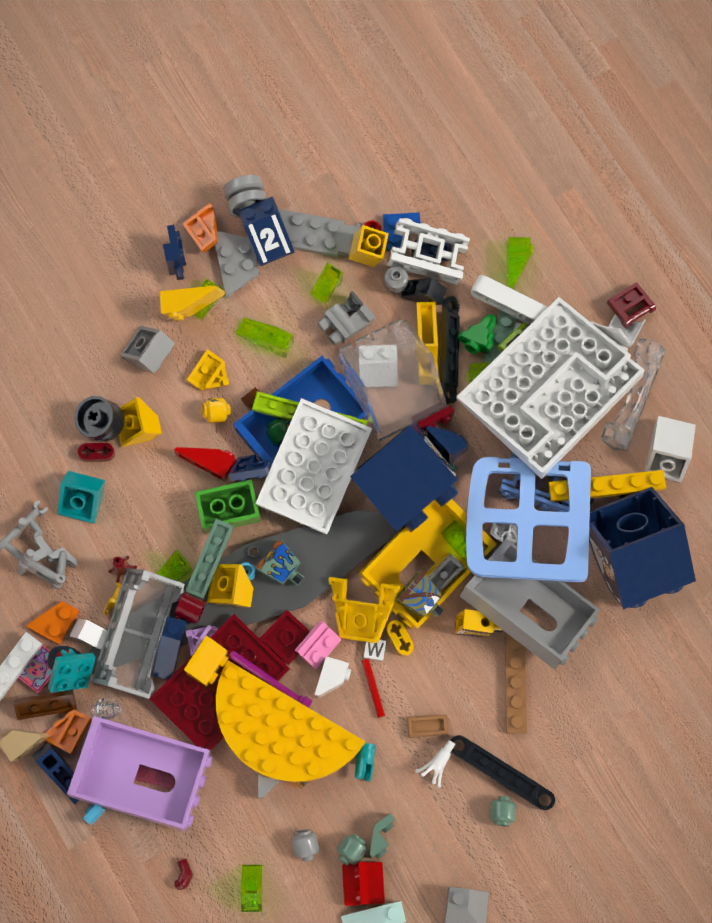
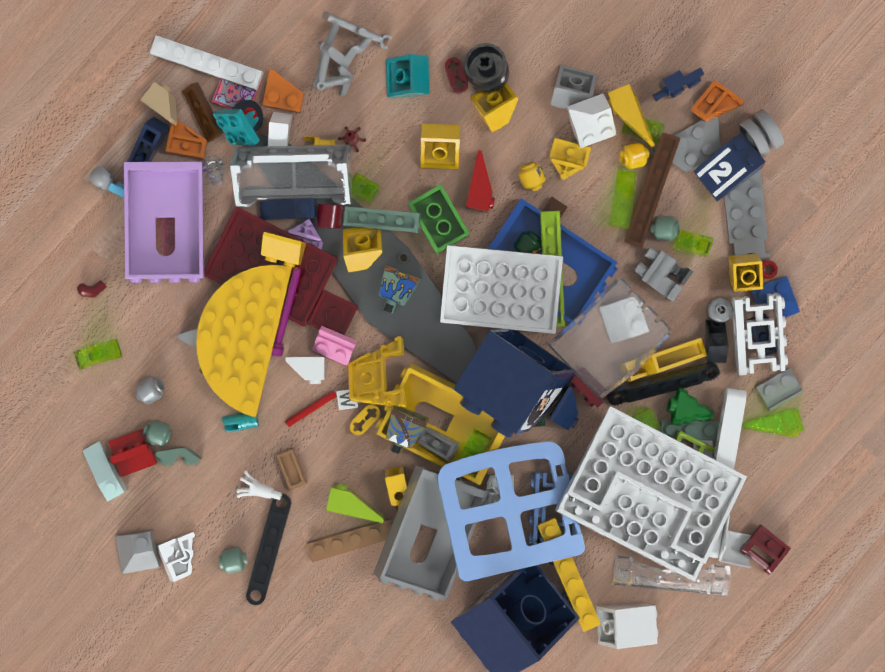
camera: 70 degrees right, 15 degrees up
dark blue plate [229,455,272,482] -> none
medium azure plate [241,562,256,581] -> none
none -> light grey piece [89,166,114,190]
none -> white slope [156,532,195,582]
none -> lime slope [326,483,385,523]
none -> yellow slope [420,124,460,169]
none -> white slope [567,94,617,148]
none -> yellow head [619,143,649,169]
none -> reddish brown plate [624,132,681,248]
none -> sand green head [651,216,680,241]
none -> light grey plate [756,368,803,411]

